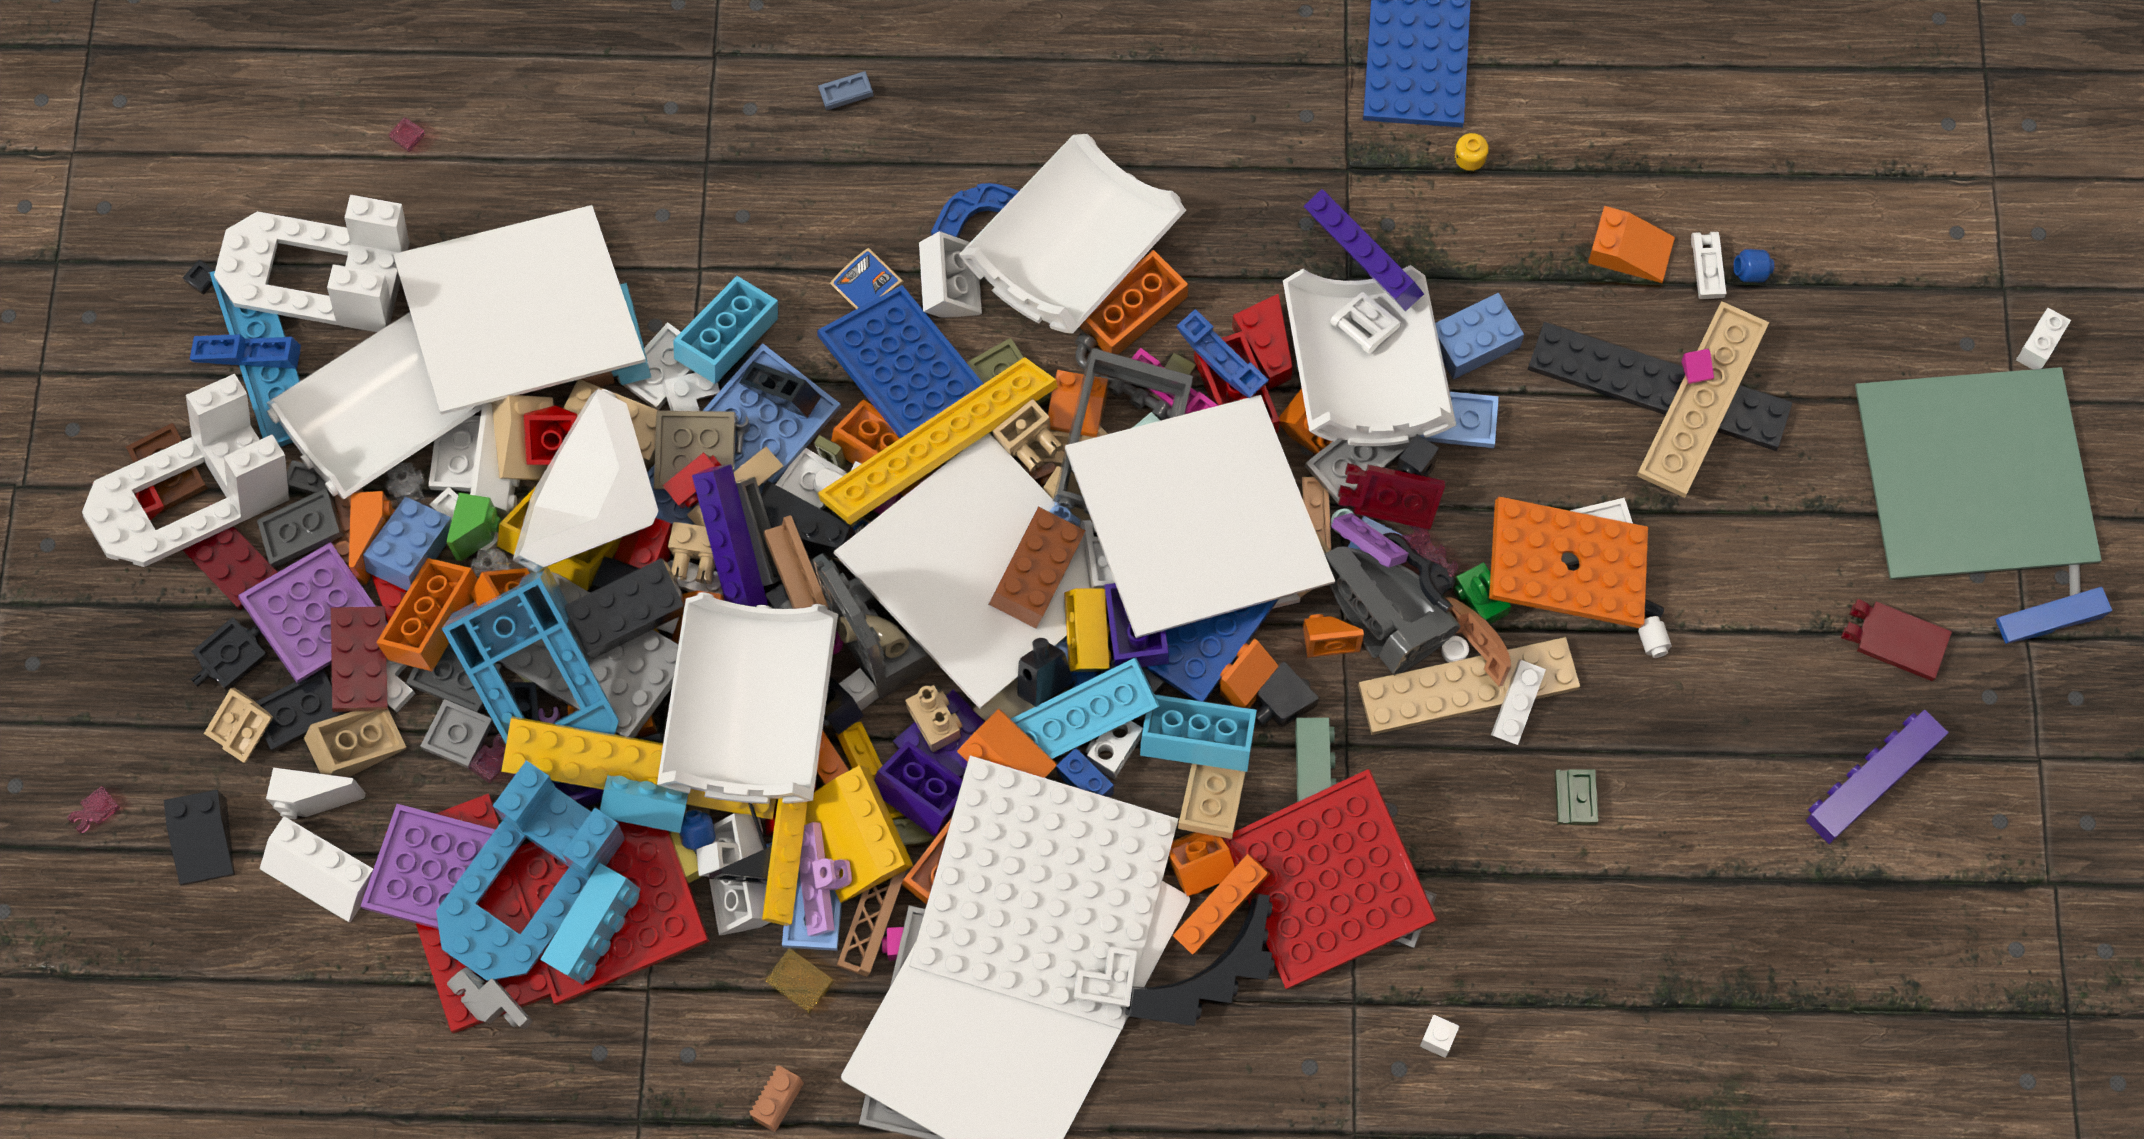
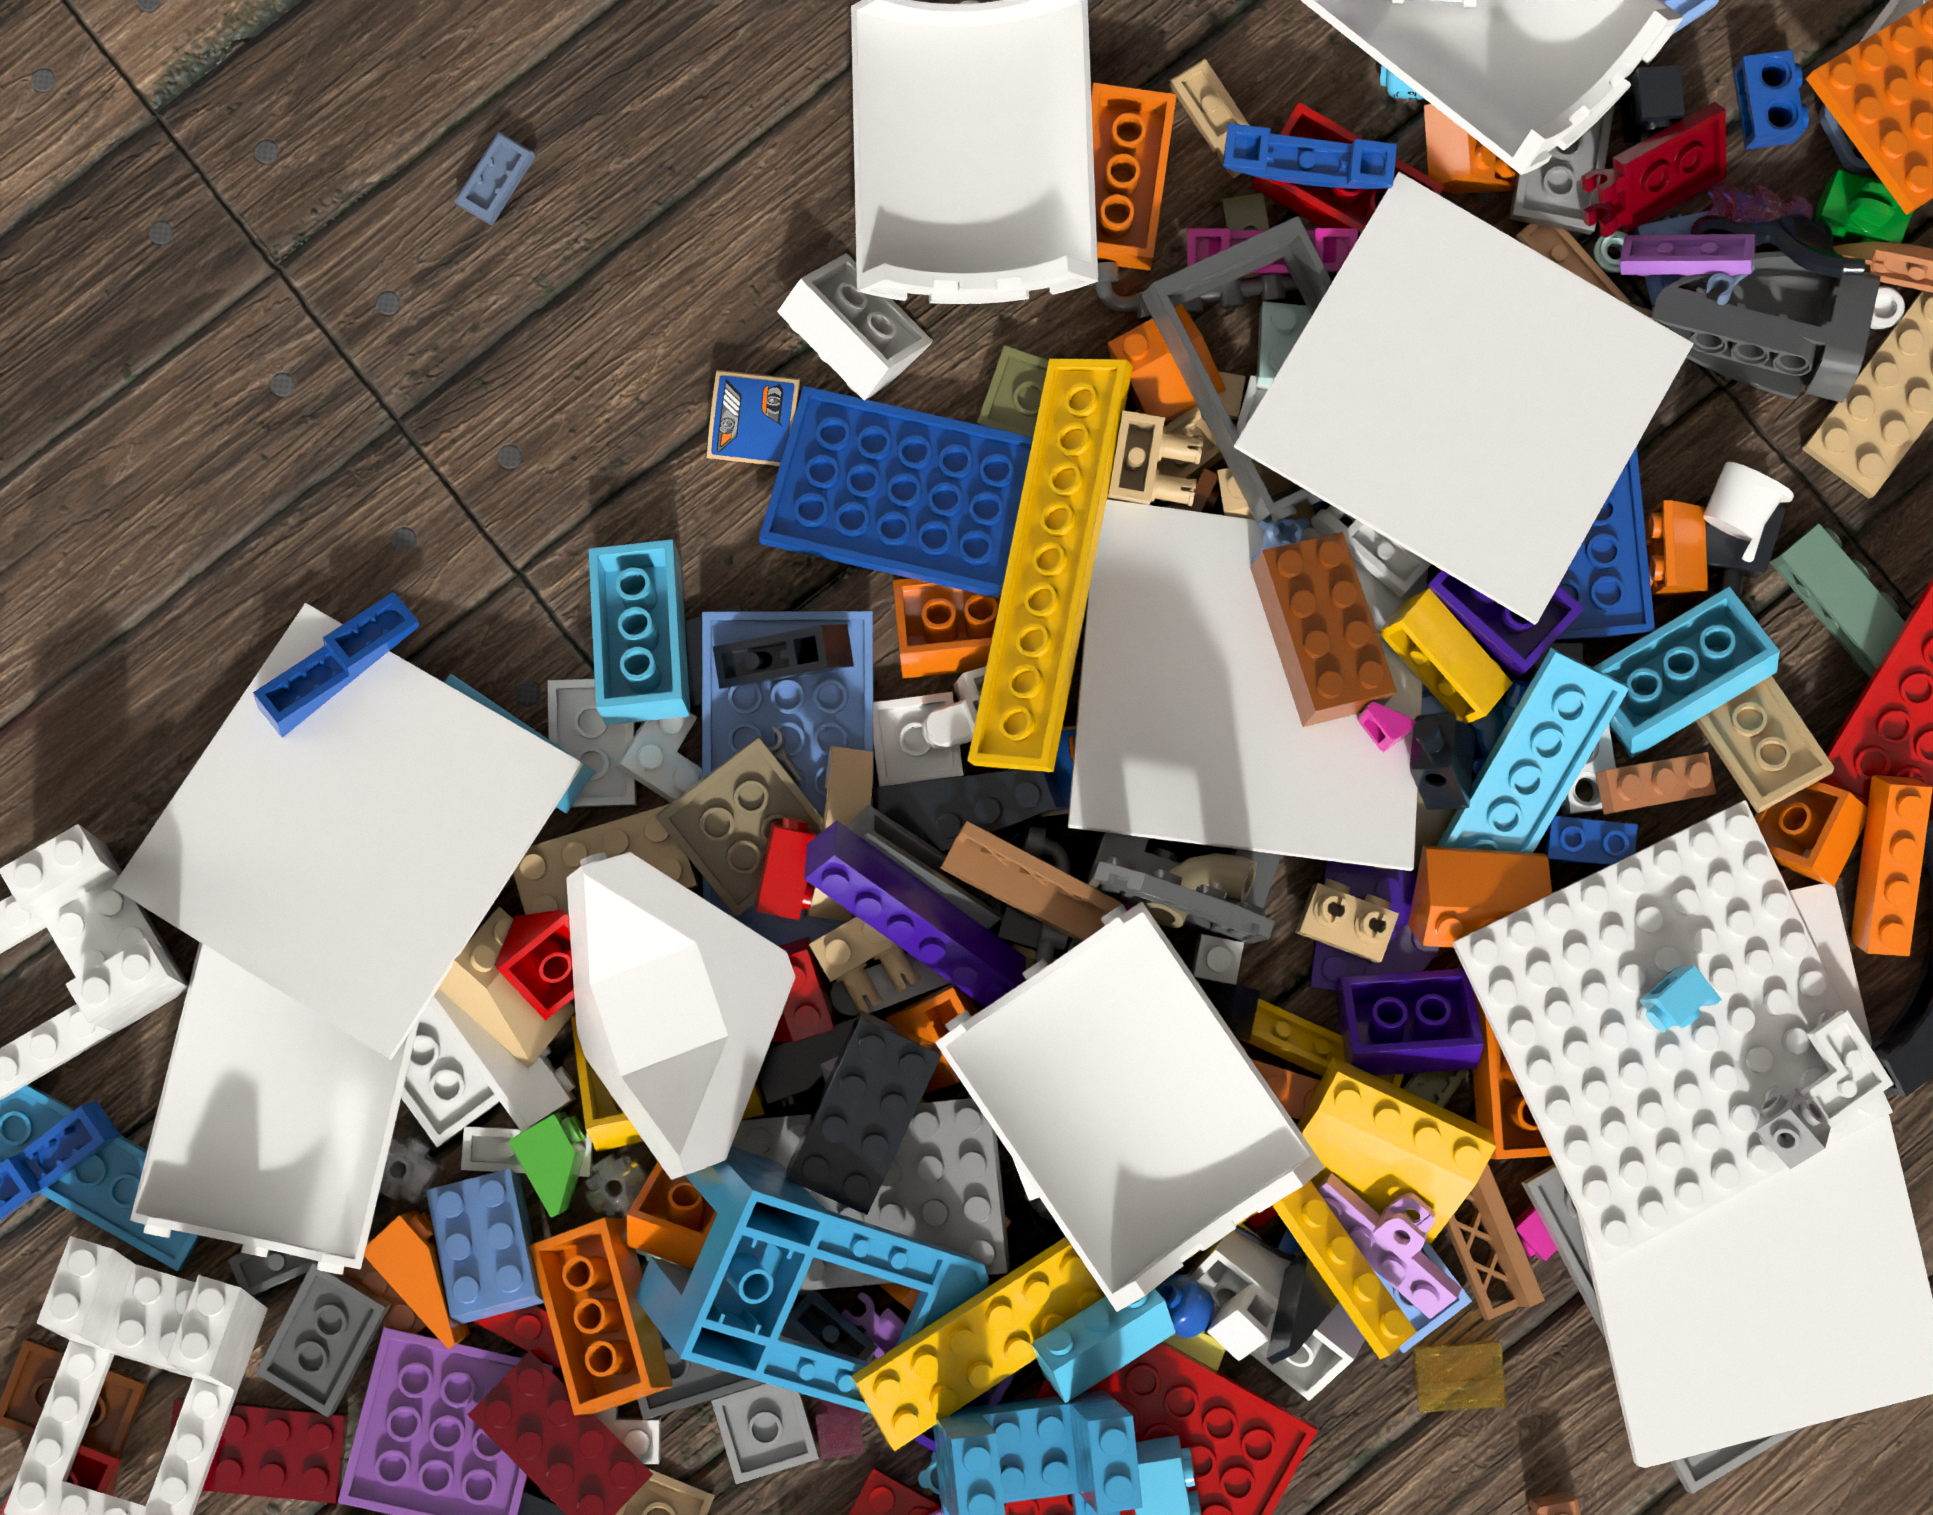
camera: 40 degrees left, 15 degrees up
olive plate [814,435,847,470] -> none
blue plate [931,183,1019,238] -> none
red wedge [1232,294,1292,390] -> none
orange slope [1303,614,1364,658] -> none
none -> blue slope [253,592,419,738]
none -> tan hinge [1169,59,1250,178]
none -> dark pink slope [1357,701,1417,752]
none -> nougat plate [1595,752,1716,814]
none -> medium azure brick [1639,965,1722,1032]
none -> white hat [1703,462,1794,562]
none -> sand blue hand [1705,265,1755,305]
none -> blue brick [1732,50,1809,150]
none -> light grey brick [1756,1088,1831,1170]

